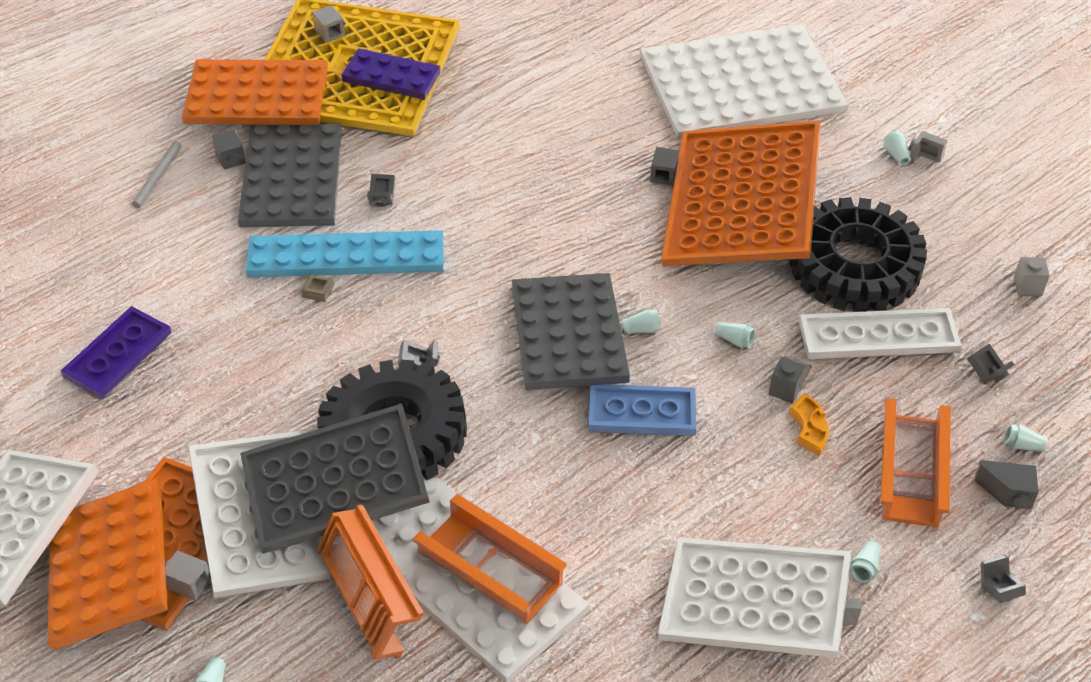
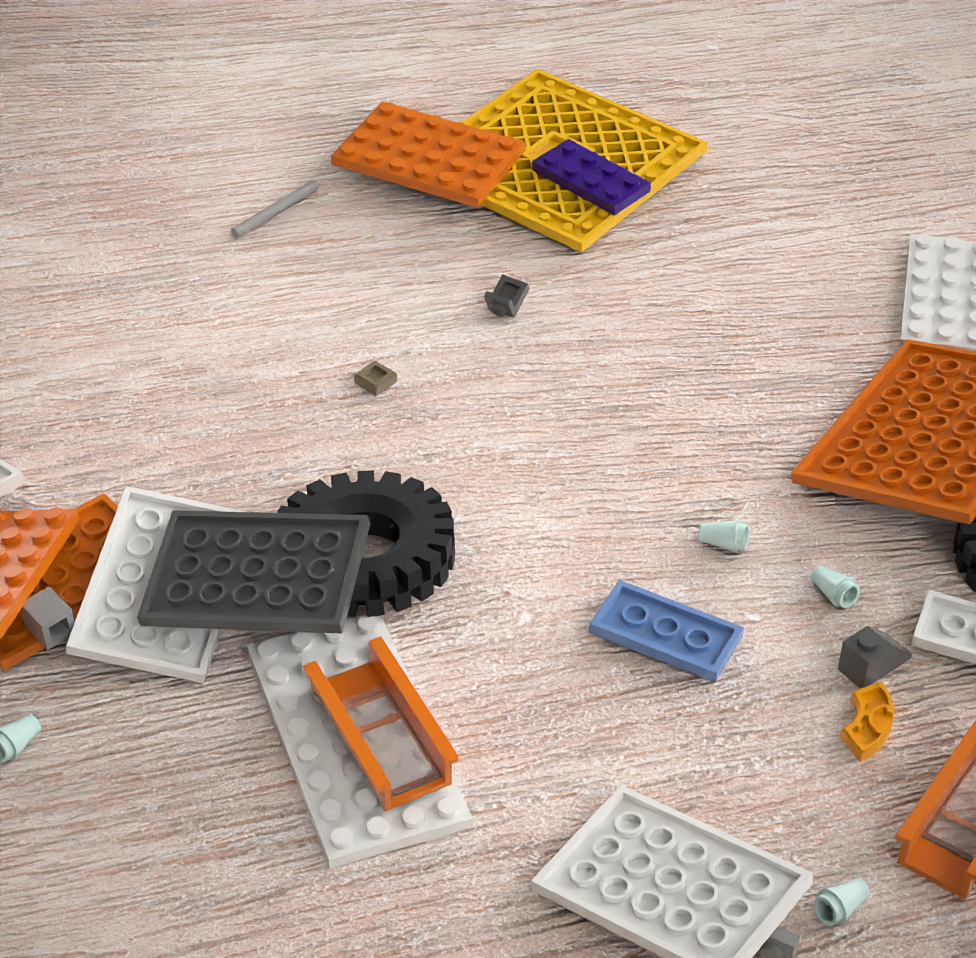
camera: 25 degrees right, 5 degrees down
dark purple plate [61,306,172,399] -> none
dark grey brick [212,129,246,170] -> none
dark grey plate [238,124,342,227] -> none
medium azure plate [246,230,444,277] -> none
light grey brick [312,5,345,43] -> none
orange piece [316,505,423,660] -> none
bracket [398,340,440,370] -> none
dark grey plate [512,273,630,390] -> none
dark grey brick [650,147,679,186] -> none

